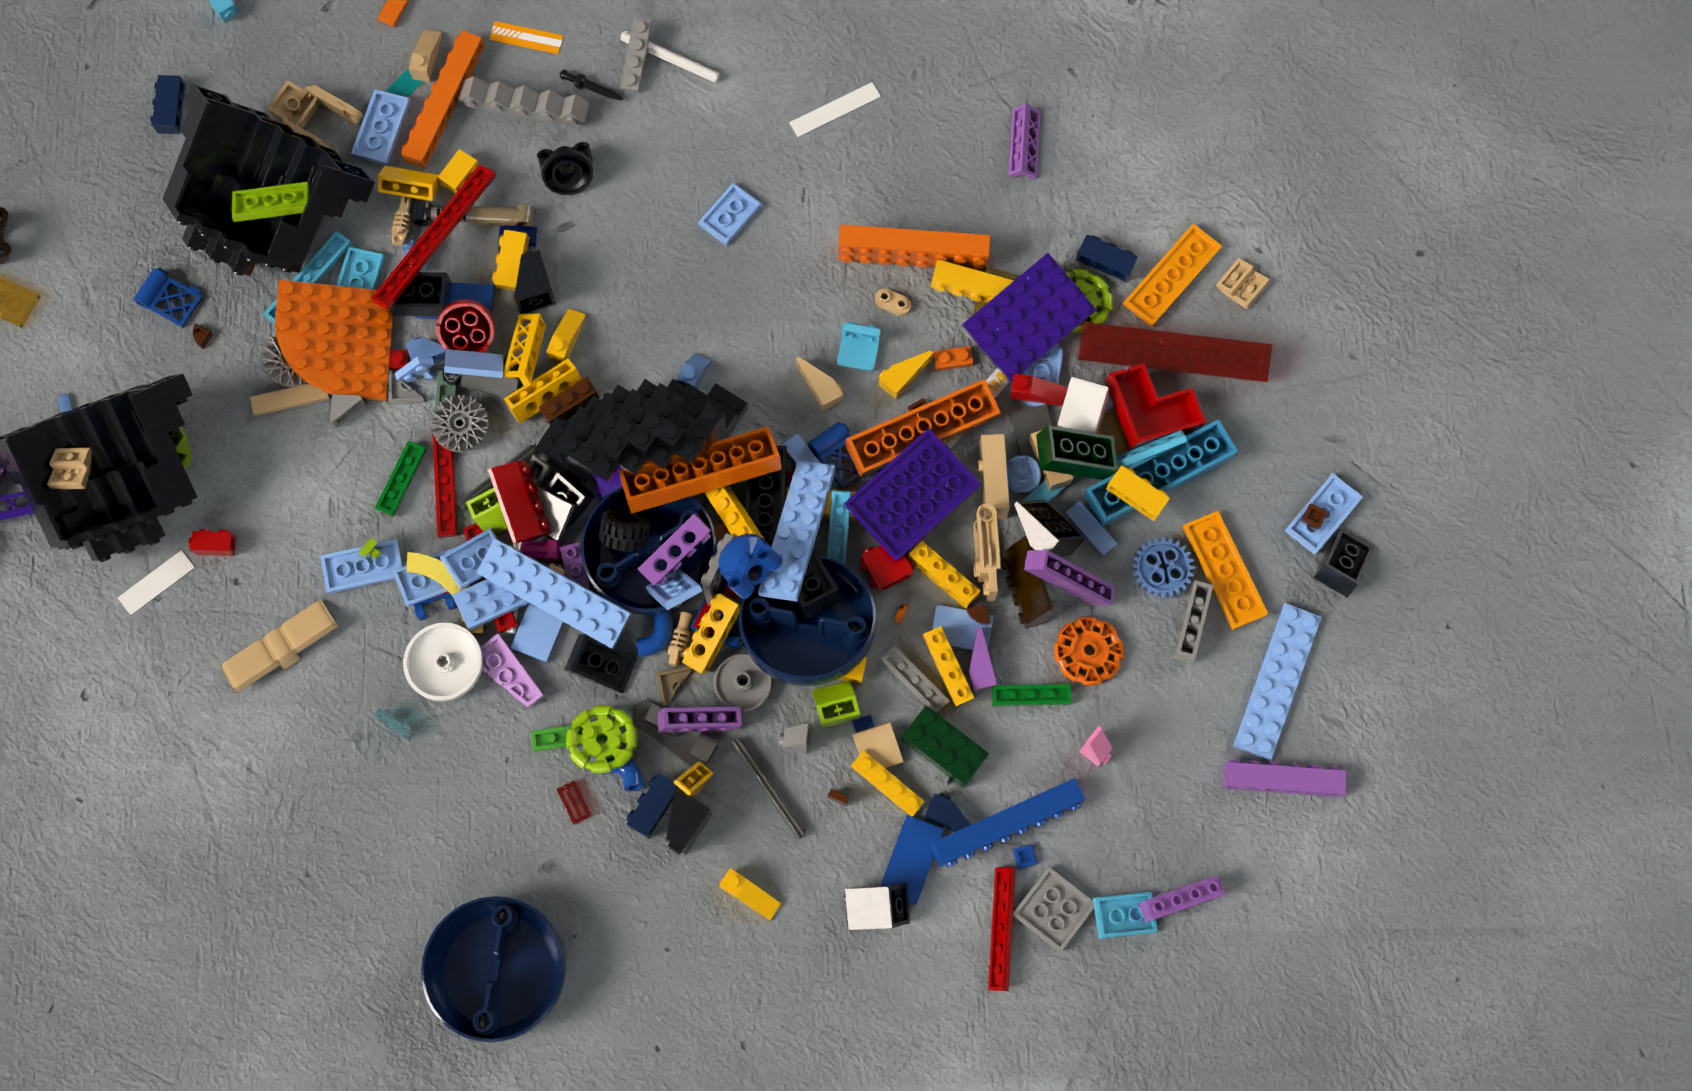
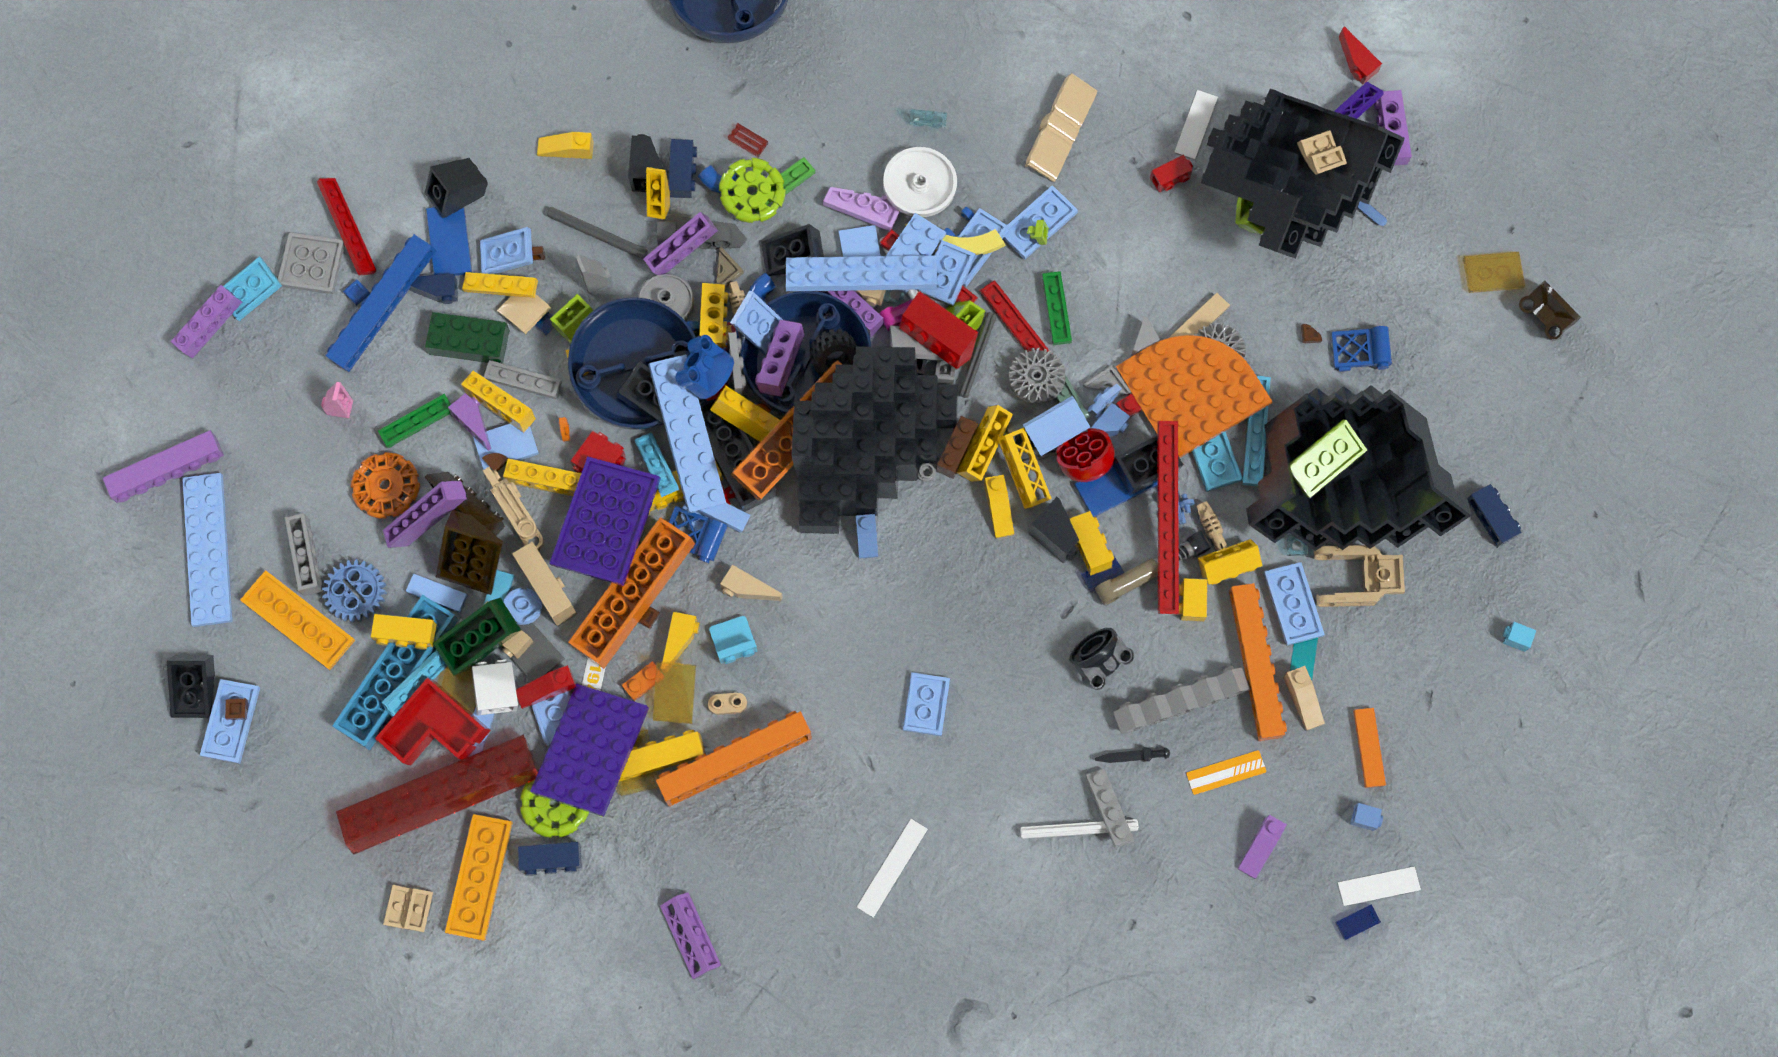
camera: 150 degrees right, 0 degrees up
none -> light blue tile [480,227,533,274]
none -> clear yellow tile [653,662,696,724]

